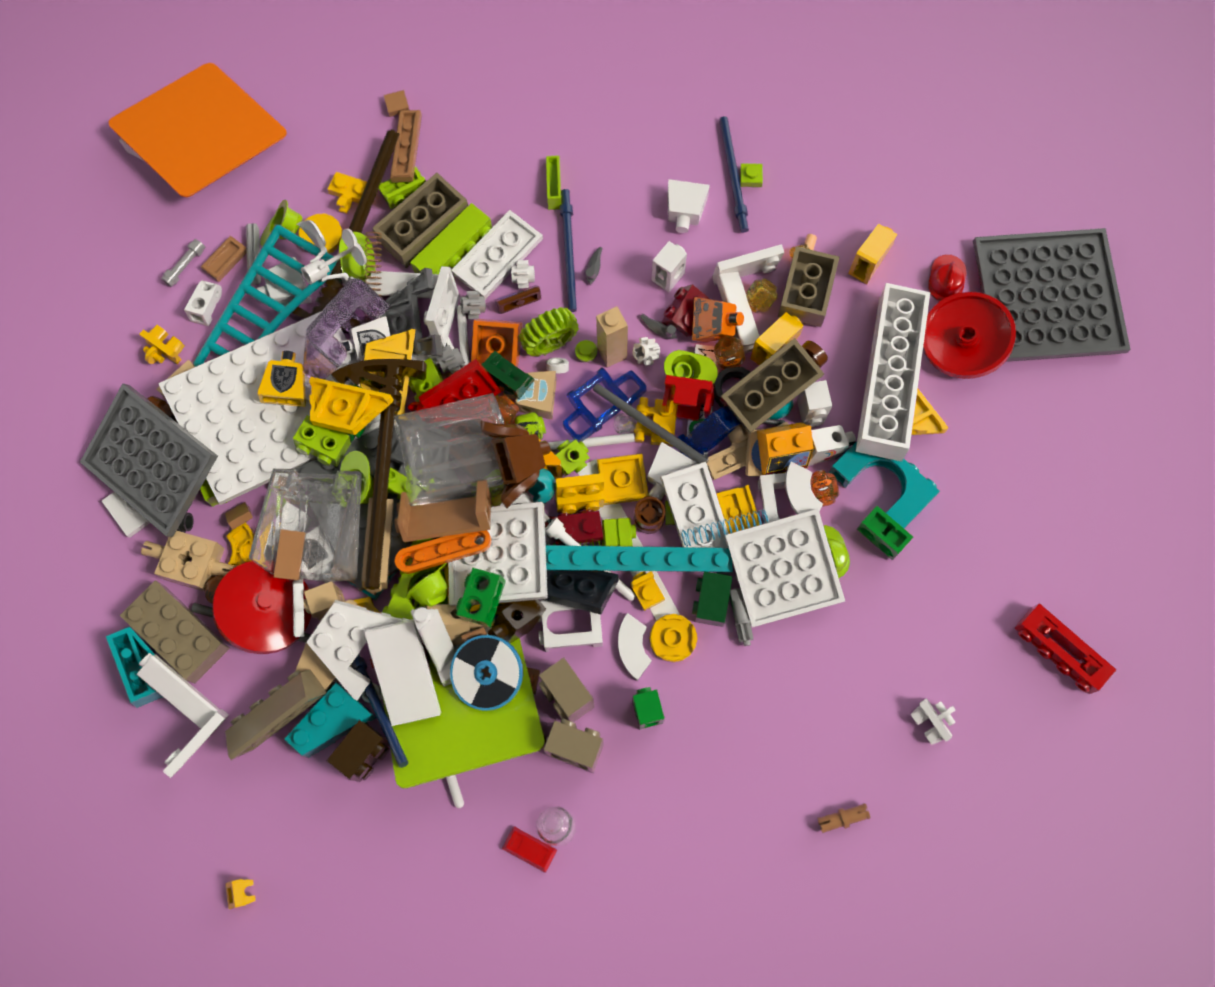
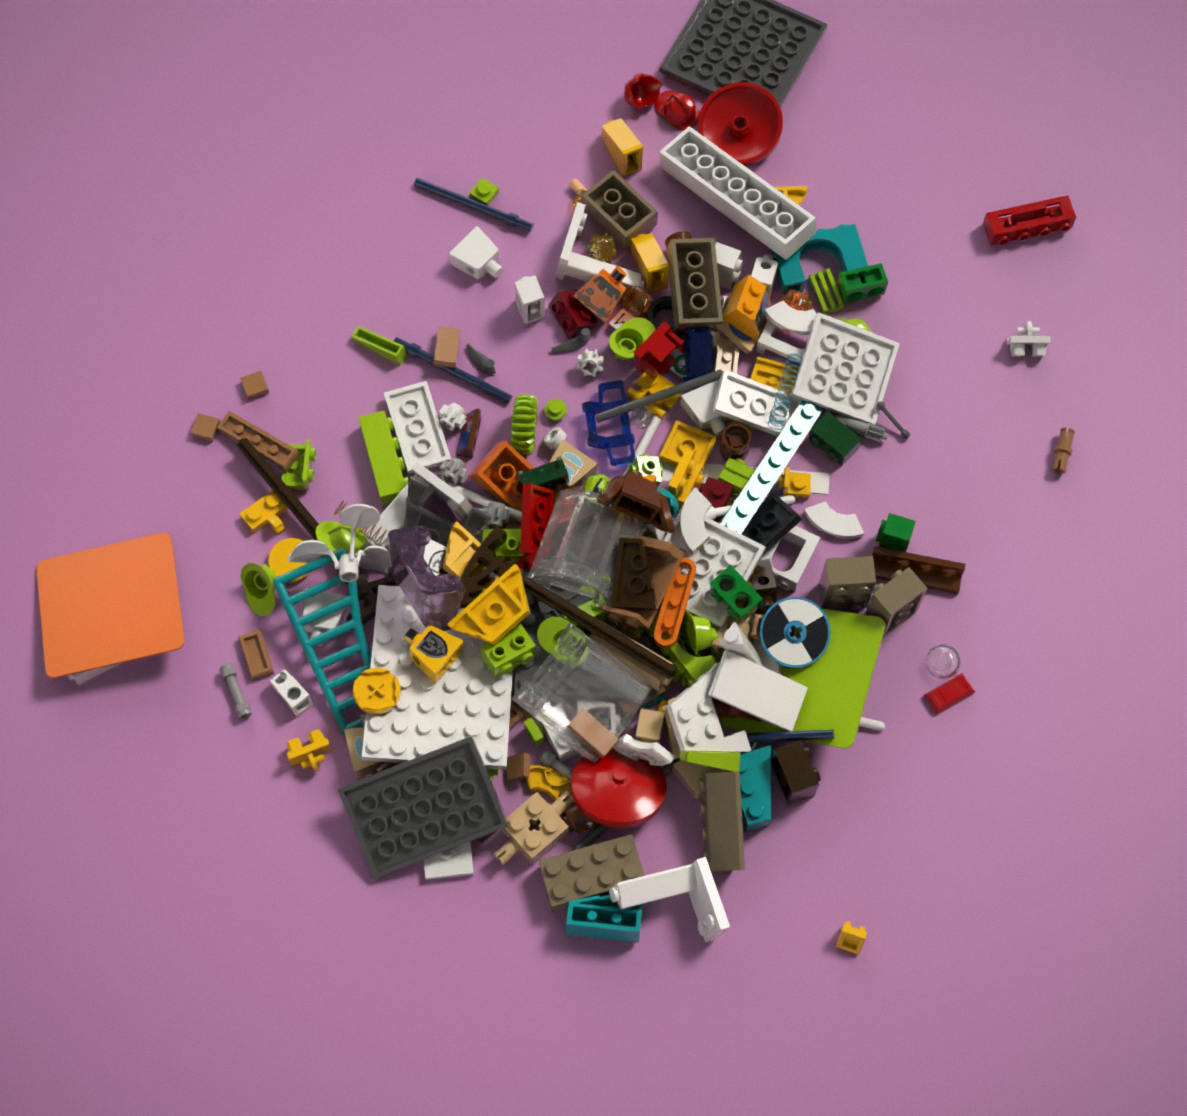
camera: 60 degrees left, 5 degrees down
light grey axle [246,223,261,285] -> none
dark tan brick [372,172,468,268] -> none
tan brick [596,306,628,367] -> none
yellow tile [649,614,697,663] -> none
none -> medium nougat tile [240,371,269,400]
none -> yellow tile [353,667,401,714]
none -> medium nougat tile [433,326,460,368]
none -> dark brown wing [611,538,659,611]
none -> red hair [624,73,662,110]
none -> white tile [680,488,712,553]
none -> lime piece [680,750,741,772]
none -> lime tile [808,268,844,314]
none -> reddish brown fence [871,546,966,594]
none -> dark grey hinge [876,401,910,439]

